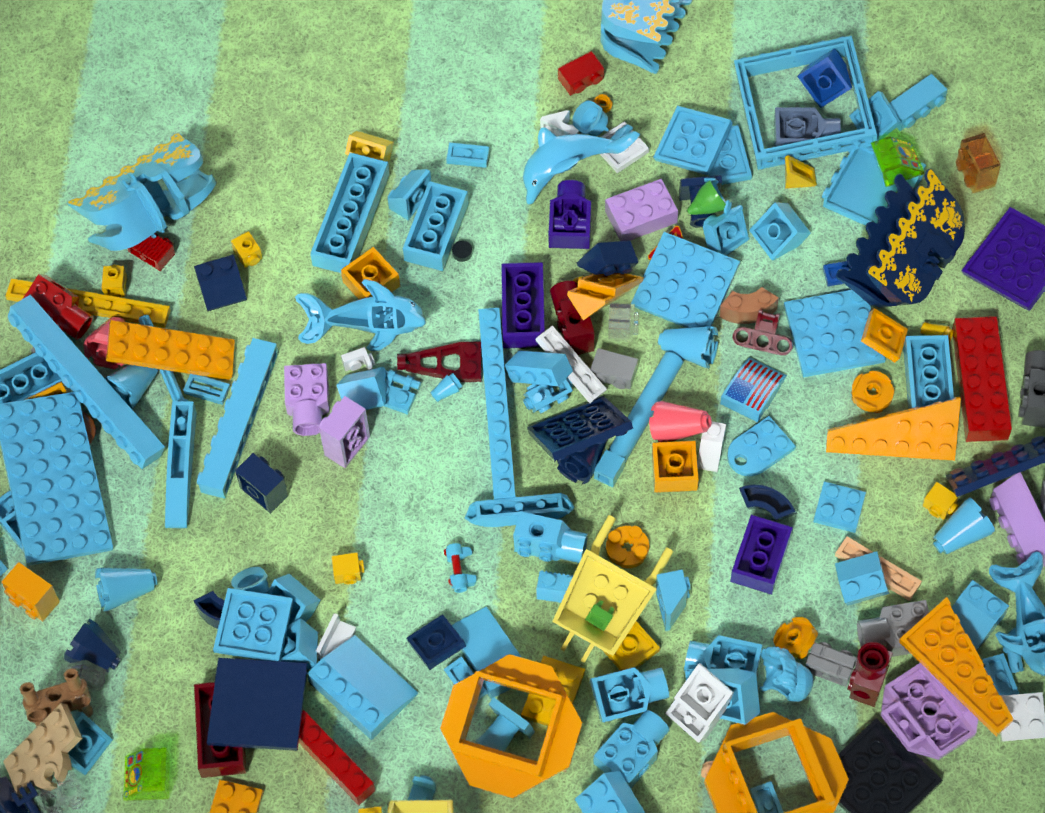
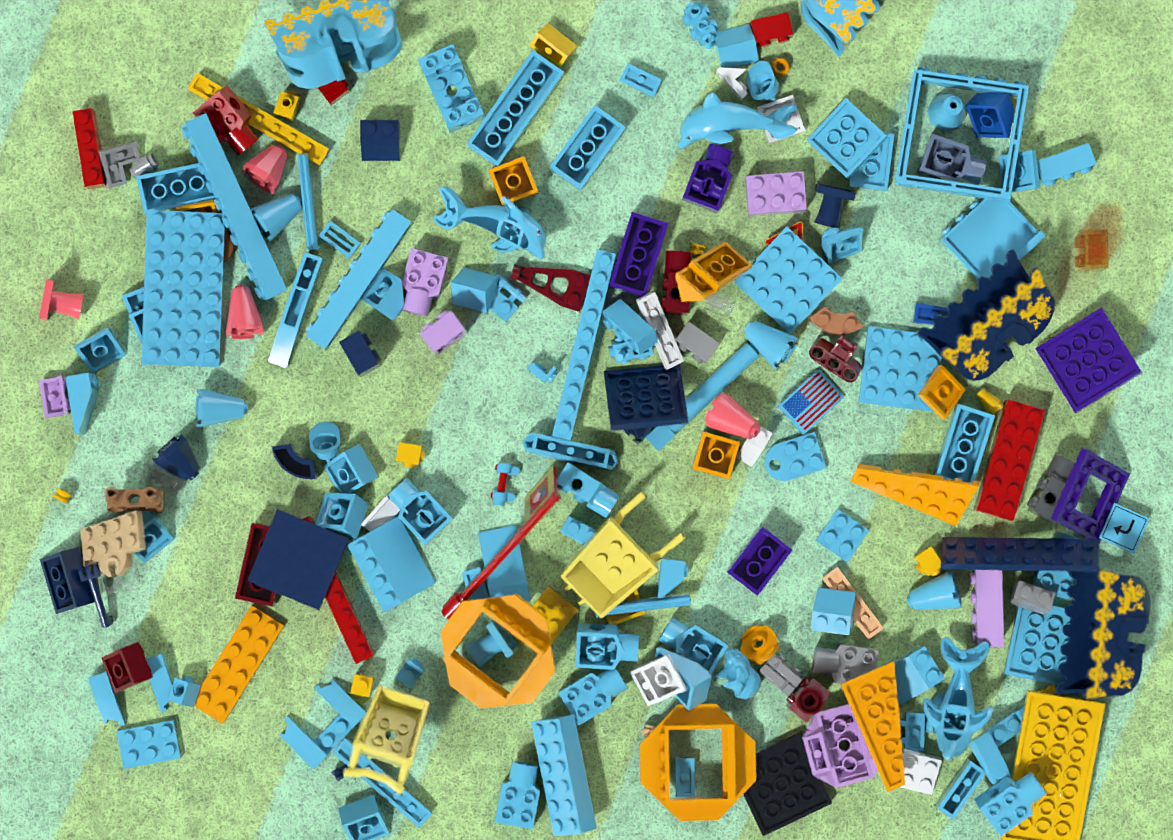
camera: 10 degrees right, 25 degrees up
light orange brick [2,562,60,621] -> none
light orange plate [106,320,235,380] -> none
clear neon green slope [123,747,170,801] -> none
medium azure plate [213,588,293,661] -> none
yellow brick [231,231,263,268] -> none
white bracket [341,347,375,372] -> none
medium azure slope [387,169,431,220] -> none
dark blue plate [406,614,466,671] -> none
medium azure cone [430,373,462,402] -> none
black tile [452,241,473,262] -> none
dark blue slope [577,240,639,276] -> none
bright green tile [585,601,614,631] -> none
light orange plate [606,526,649,568] -> none
bright green hat [687,178,732,215] -> none
dark blue brick [739,485,797,522] -> none
medium azure slope [749,202,811,260] -> none
yellow slope [785,155,817,189] -> none
light orange plate [851,371,894,413] -> none
clear neon green slope [871,136,925,187] -> none
none -> coral cone [226,285,264,340]
none -> medium azure slope [362,268,404,321]
none -> medium azure brick [388,478,454,545]
none -> medium azure plate [418,44,485,133]
none -> red flag [441,466,561,620]
none -> medium azure bracket [527,362,557,384]
none -> medium azure axle [596,594,691,618]
none -> medium azure brick [682,2,719,49]
none -> medium azure slope [714,24,759,68]
none -> medium azure cone [928,93,966,131]

